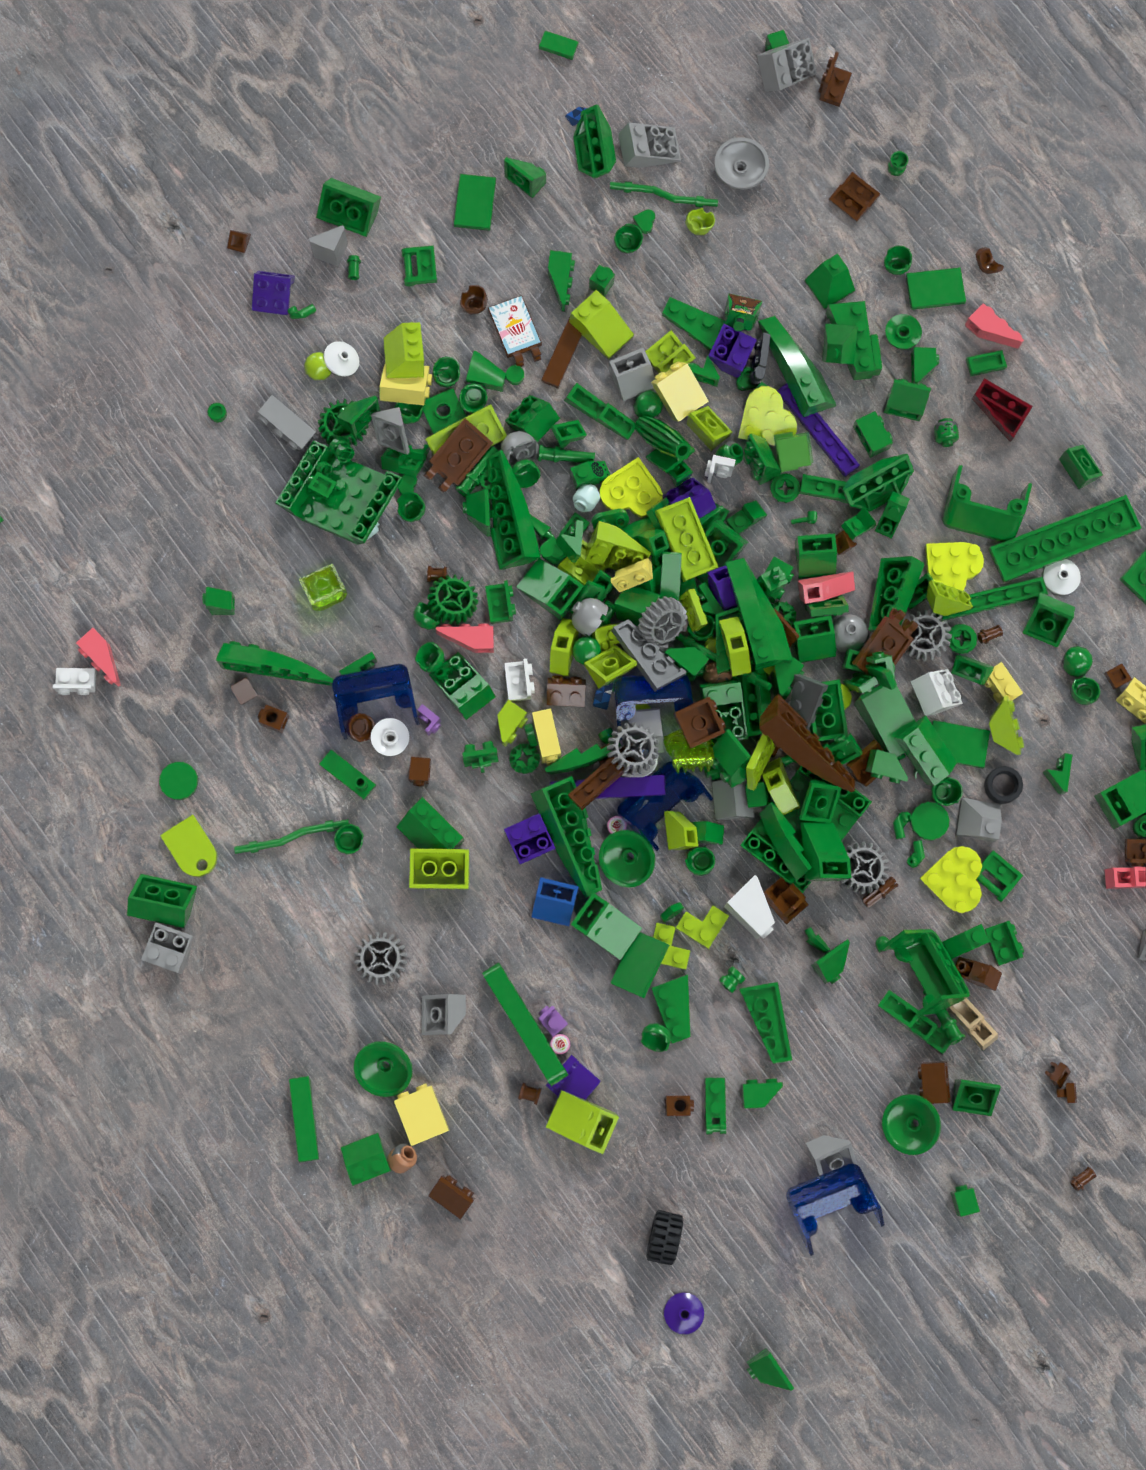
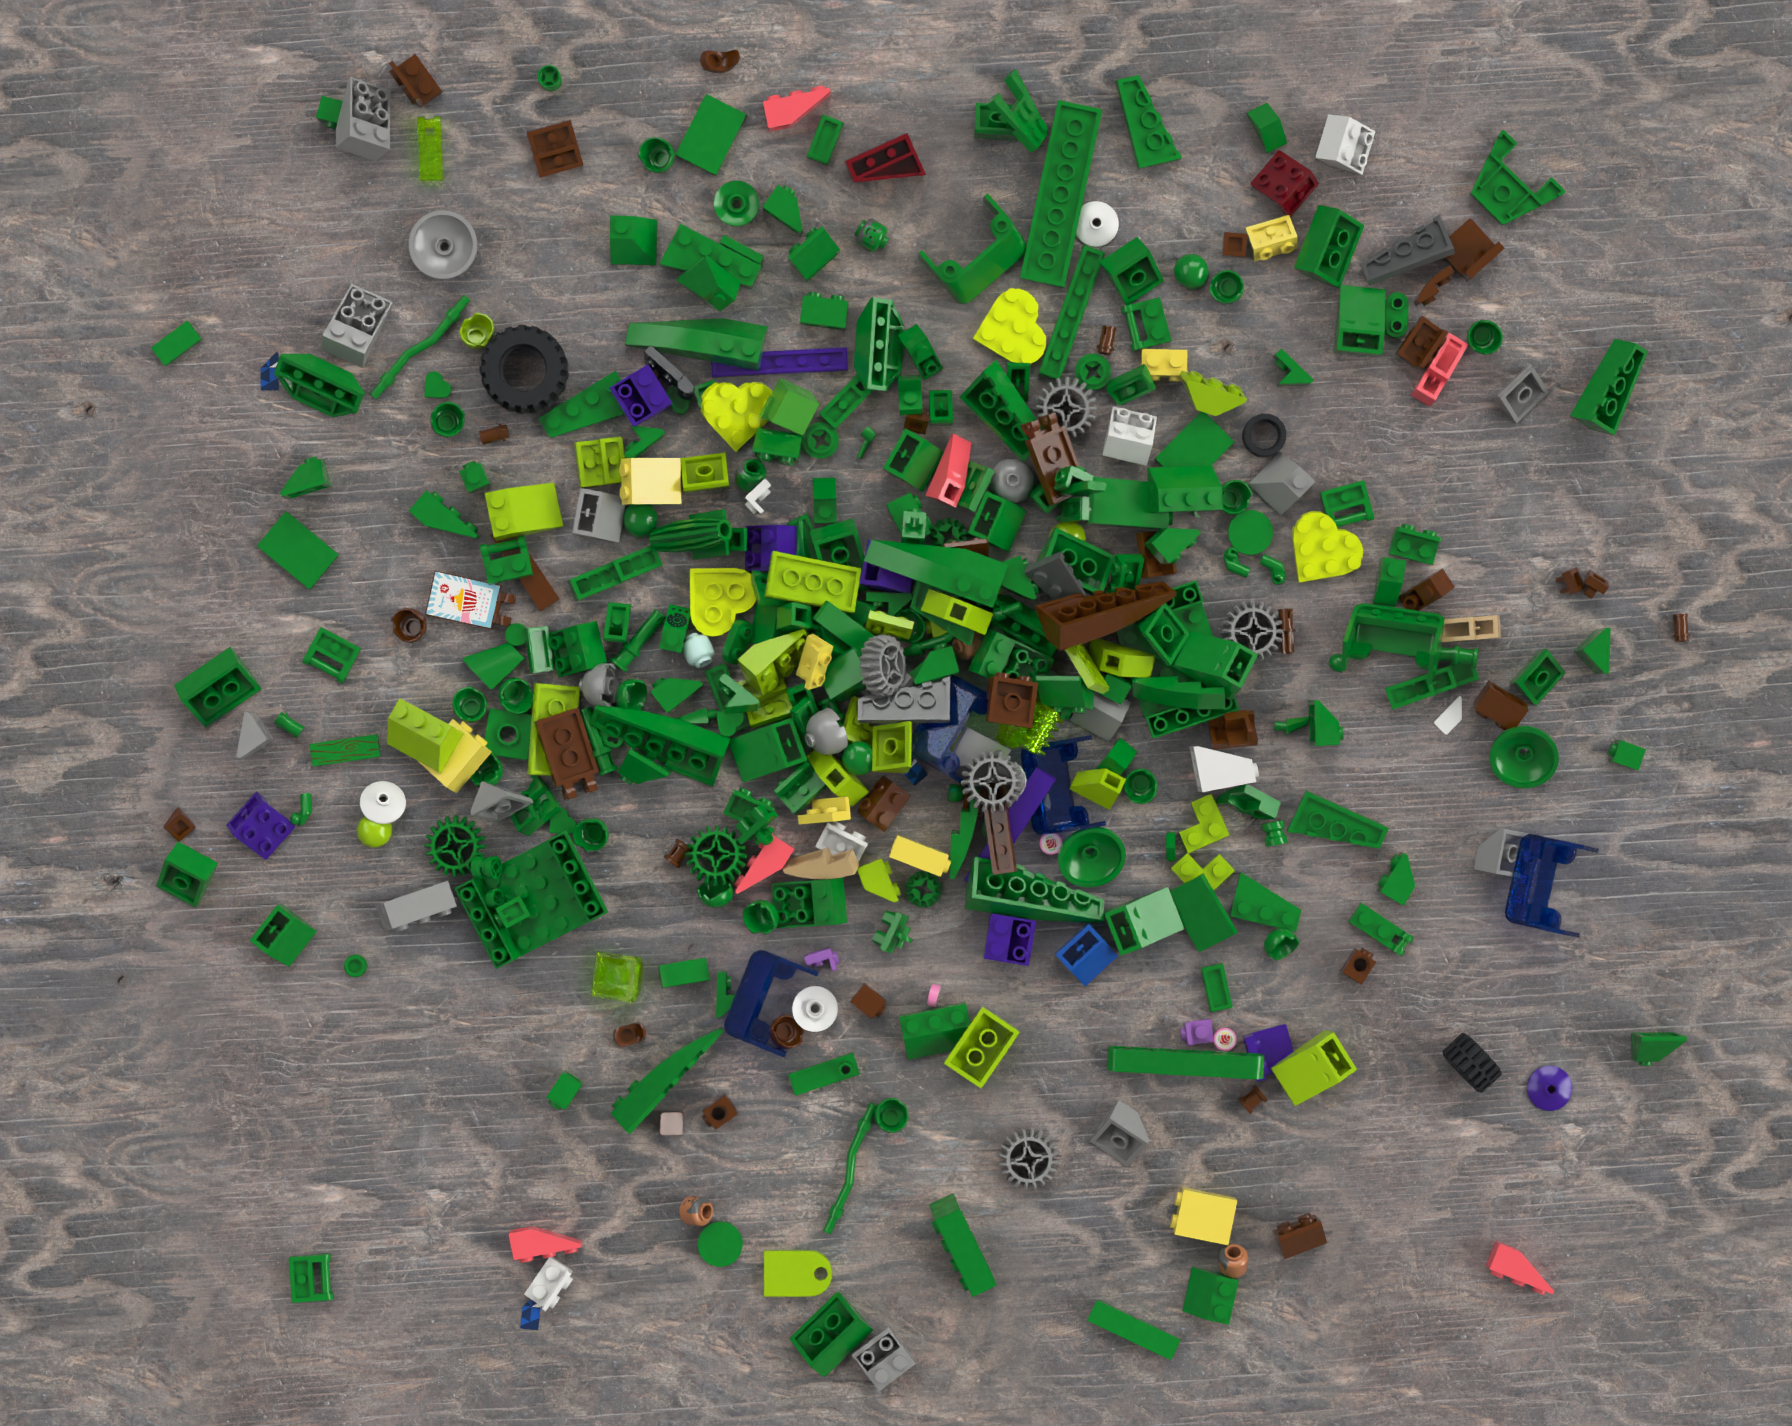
camera: 50 degrees left, 10 degrees up
green slope [337,395,381,437] -> none
green dish [354,1041,413,1097] -> none
green tile [524,723,538,747] -> none
green torso [725,293,762,331] -> none
lime slope [927,580,973,616] -> none
none -> green slope [156,842,218,908]
none -> green slope [249,903,317,967]
none -> green tile [309,734,381,767]
none -> clear neon green plate [417,116,444,181]
none -> black tyre [479,325,569,414]
none -> reddish brown pin [479,423,510,445]
none -> green plate [480,535,534,585]
none -> sticker [520,1300,541,1330]
none -> tile [524,626,554,674]
none -> reddish brown hair [613,1022,646,1048]
none -> green slope [650,677,704,713]
none -> green slope [658,958,710,988]
none -> nougat head [679,1196,713,1226]
none -> green hips [735,805,778,845]
none -> green bracket [773,761,828,815]
none -> tan slope [783,847,860,879]
none -> light yellow bracket [798,797,851,824]
none -> bright pink tile [927,984,941,1008]
none -> green slope [929,390,953,426]
none -> green wedge [929,1193,997,1297]
none -> green wing [986,69,1048,153]
none -> green plate [1120,297,1171,352]
none -> green tile [1201,963,1233,1012]
none -> green slope [1216,784,1281,820]
none -> white sticker [1434,696,1462,735]
none -> coral slope [1486,1241,1554,1295]
none -> green slope [1574,628,1611,674]

